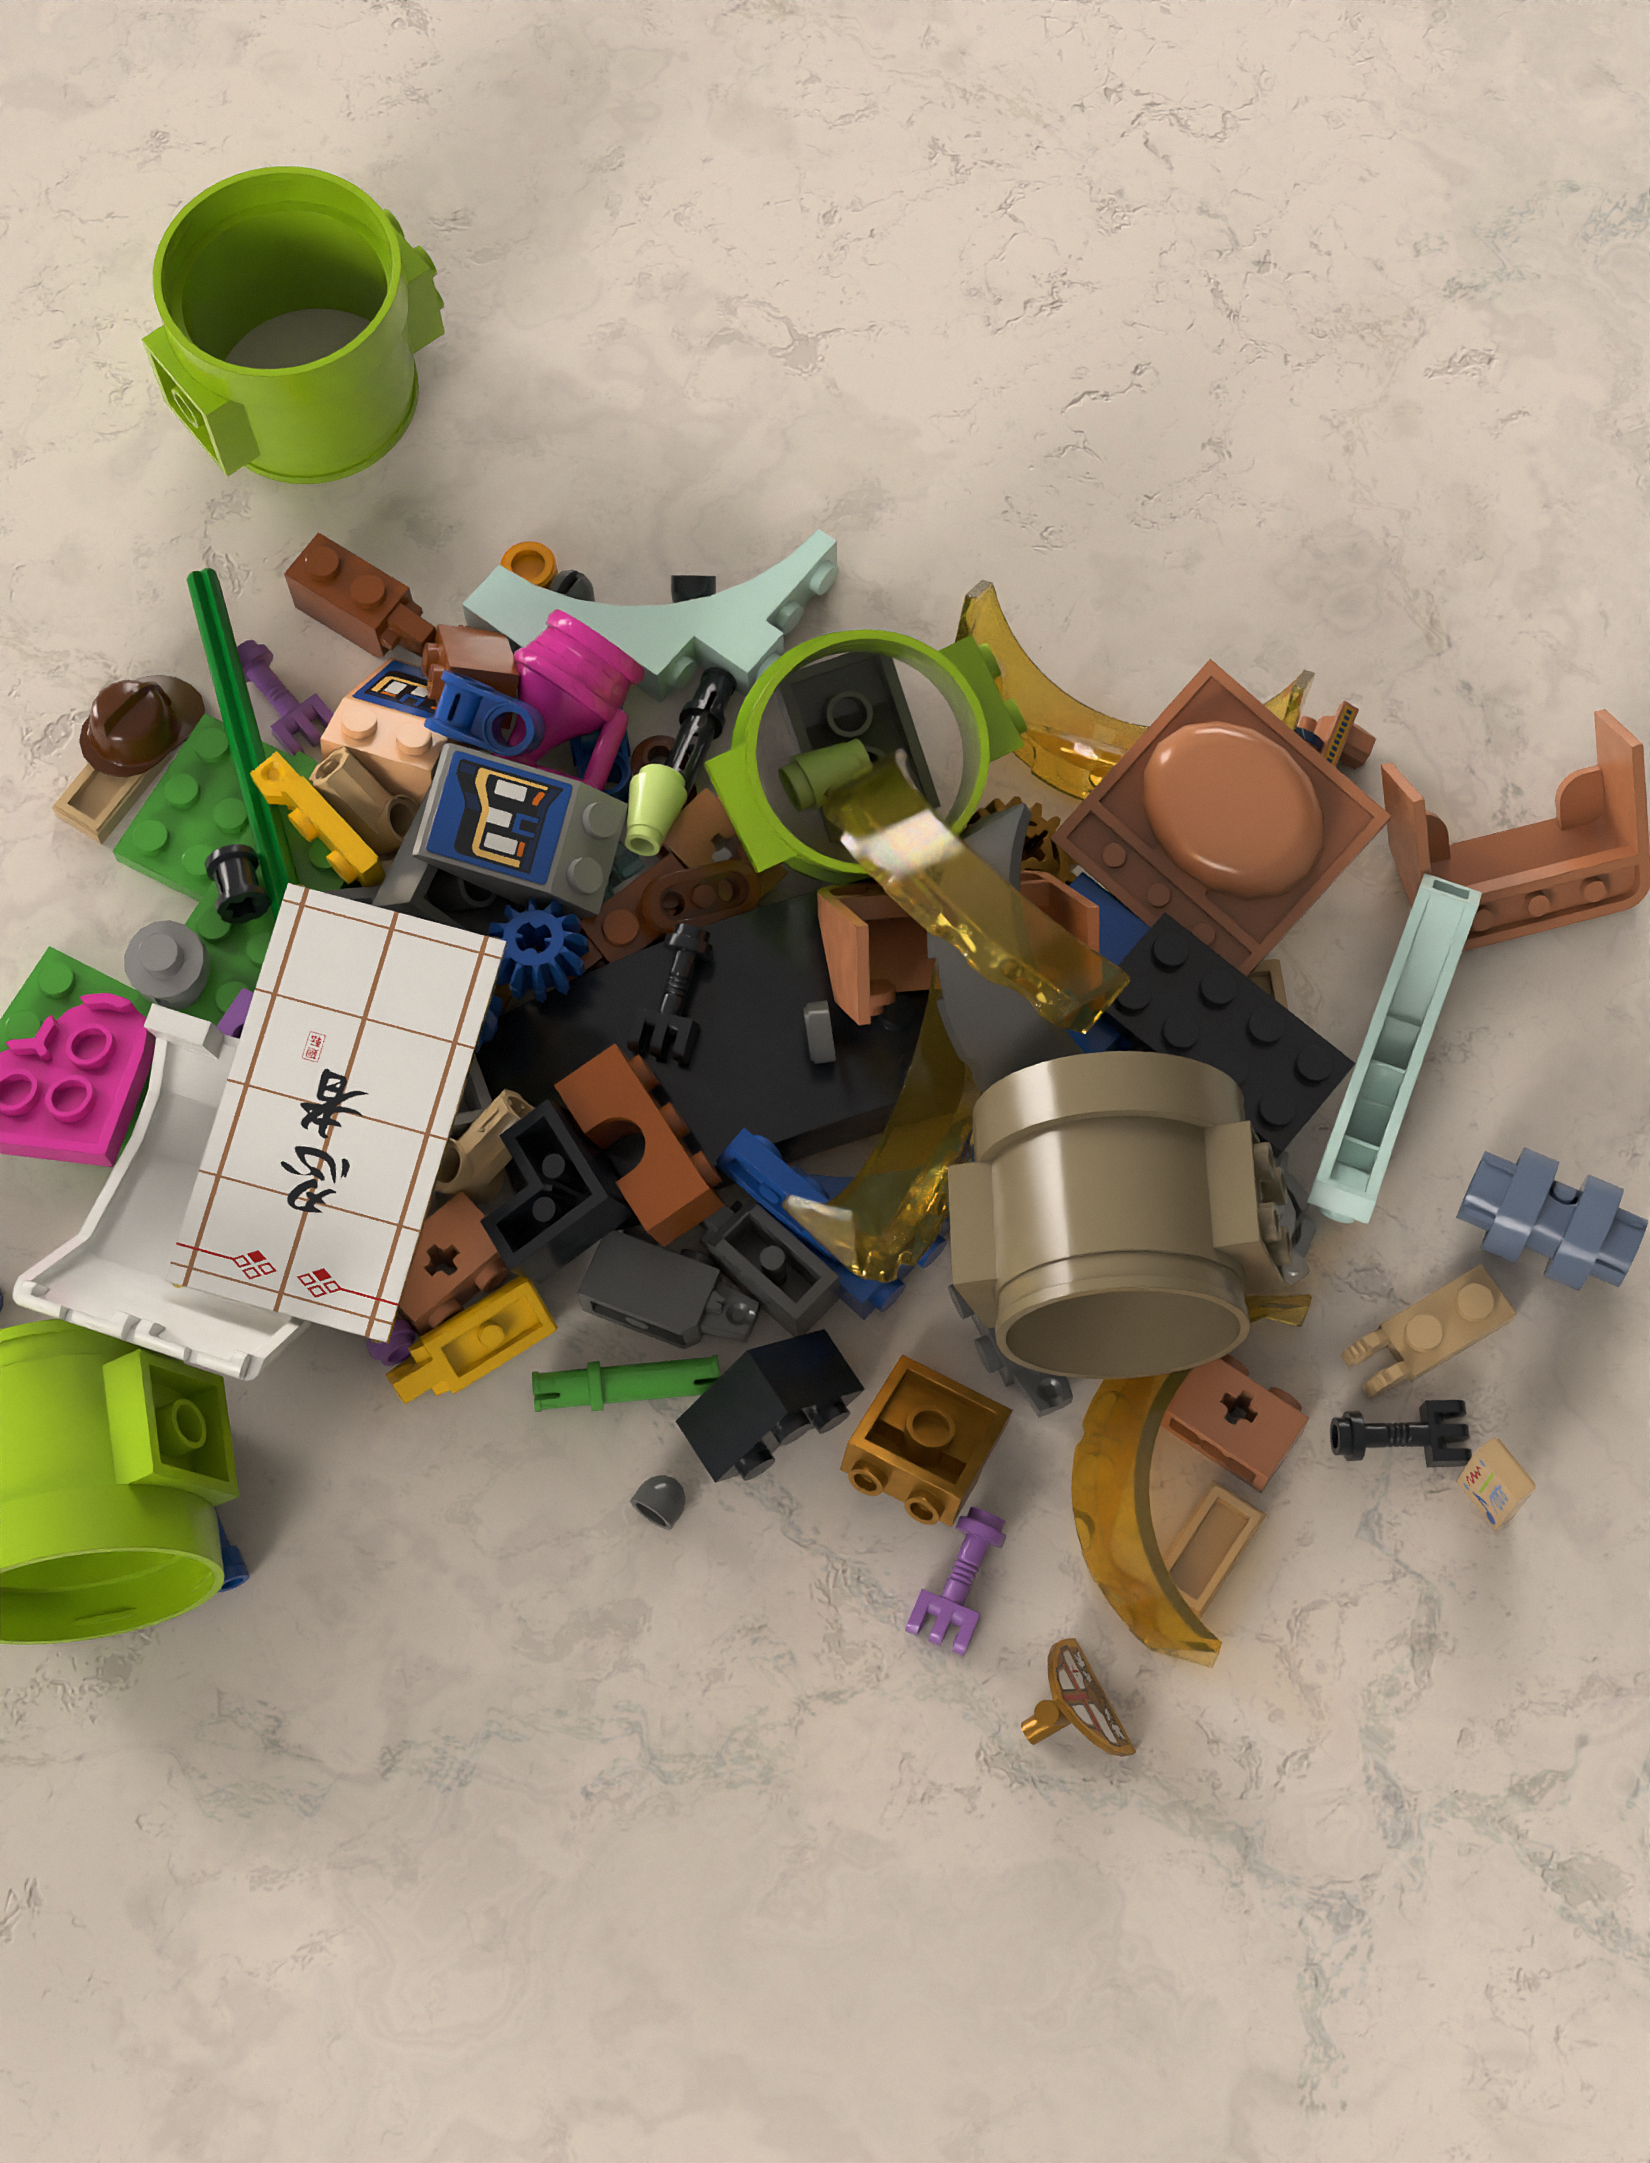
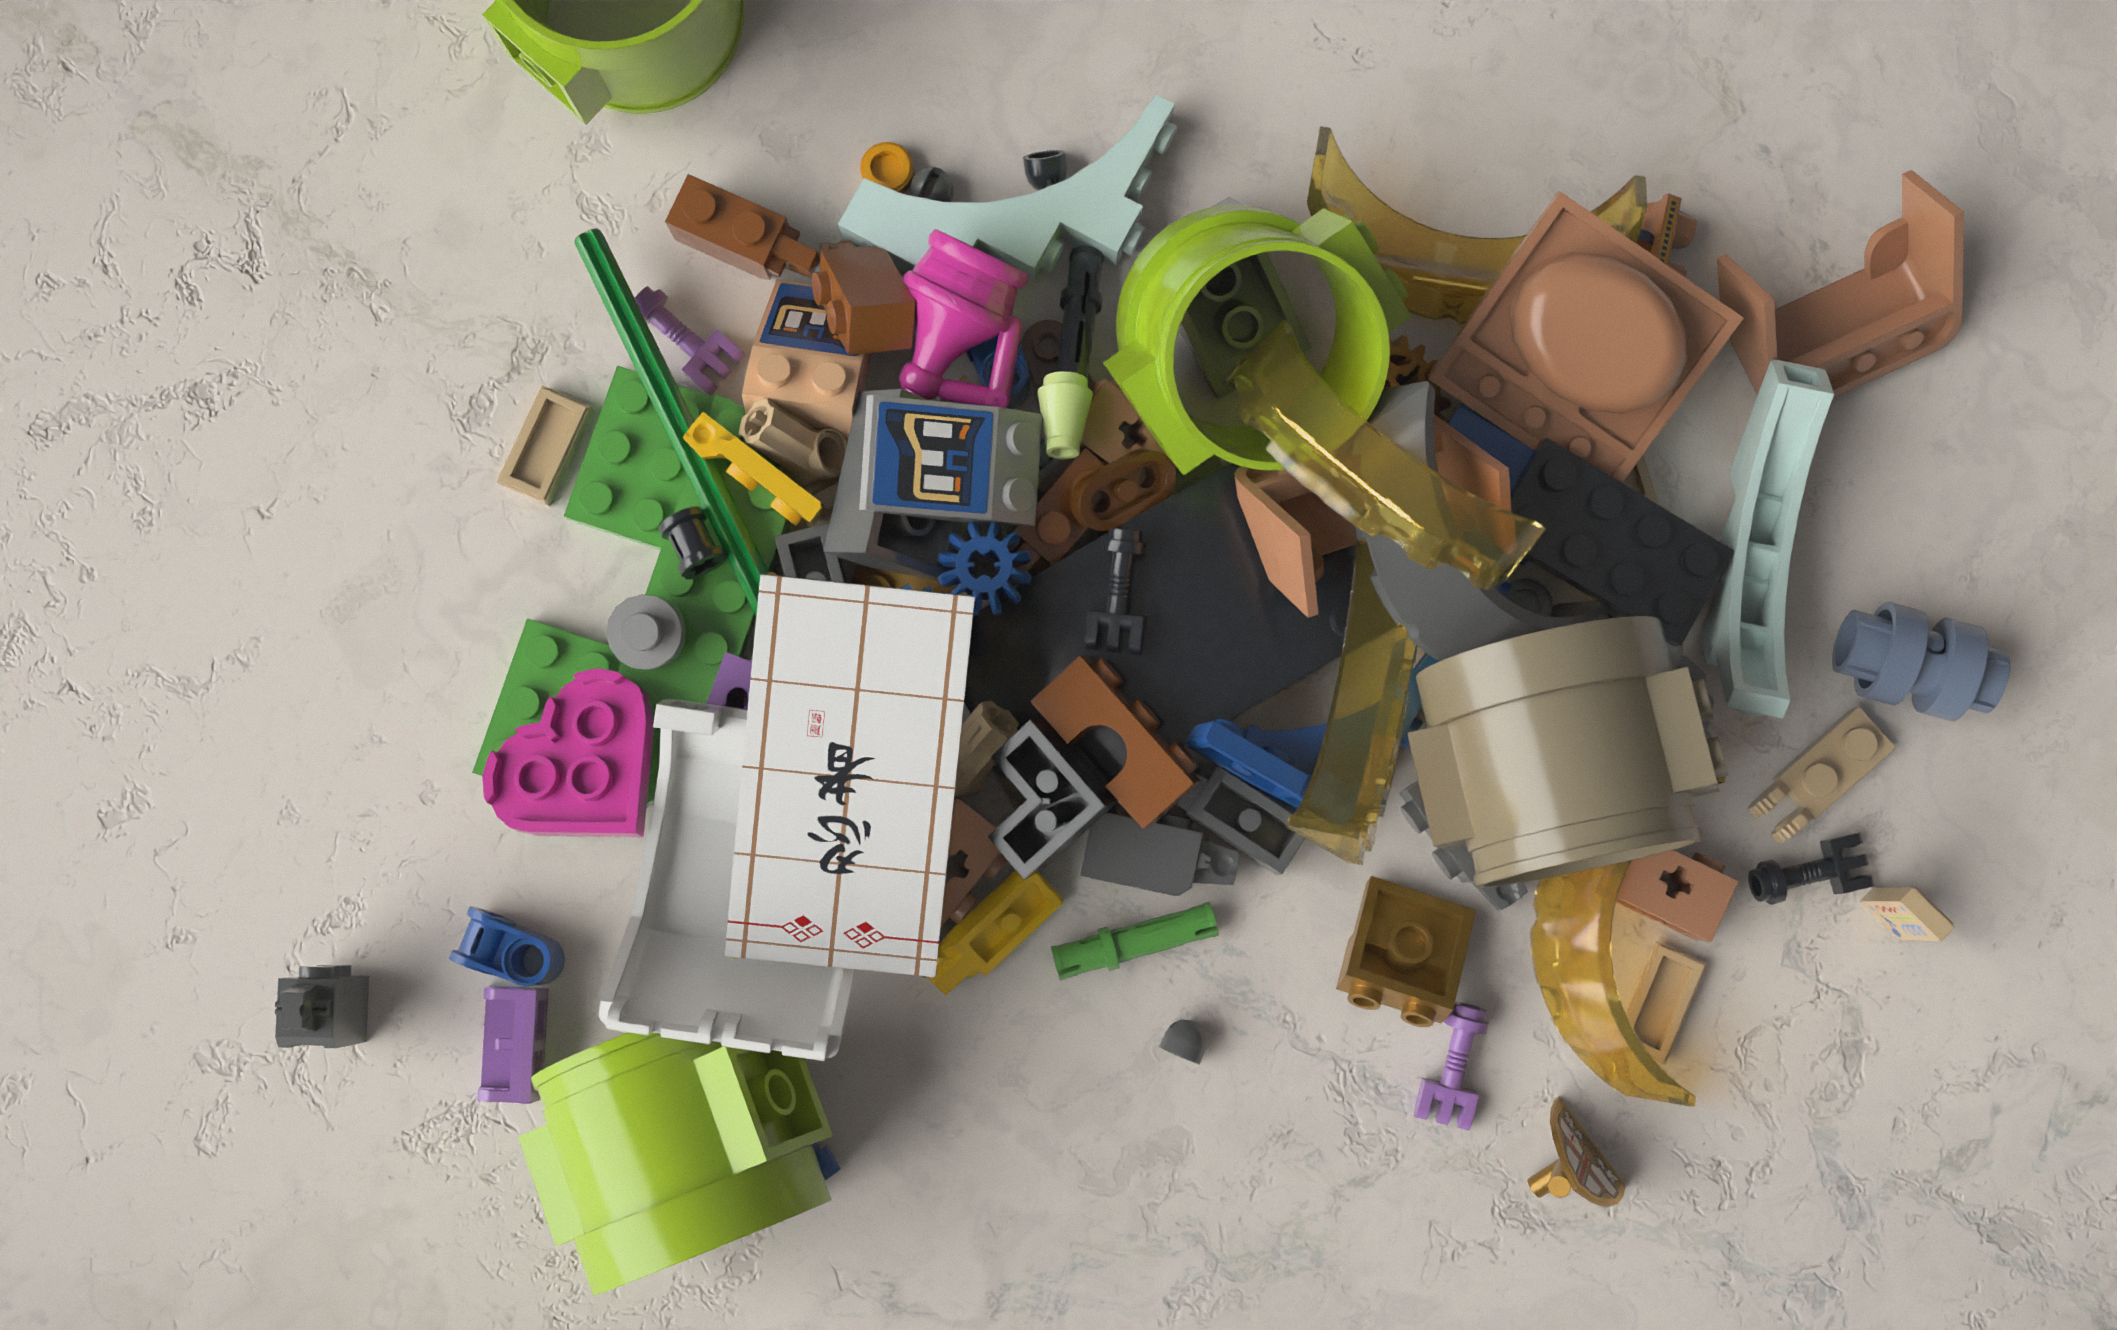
camera: 15 degrees left, 15 degrees up
reddish brown piece [79,675,205,777] -> none
blue piece [424,669,546,756] -> none
black brick [676,1329,865,1483] -> none
yellowish green cone [778,738,872,812] -> none
dark grey tile [803,1000,836,1064] -> none

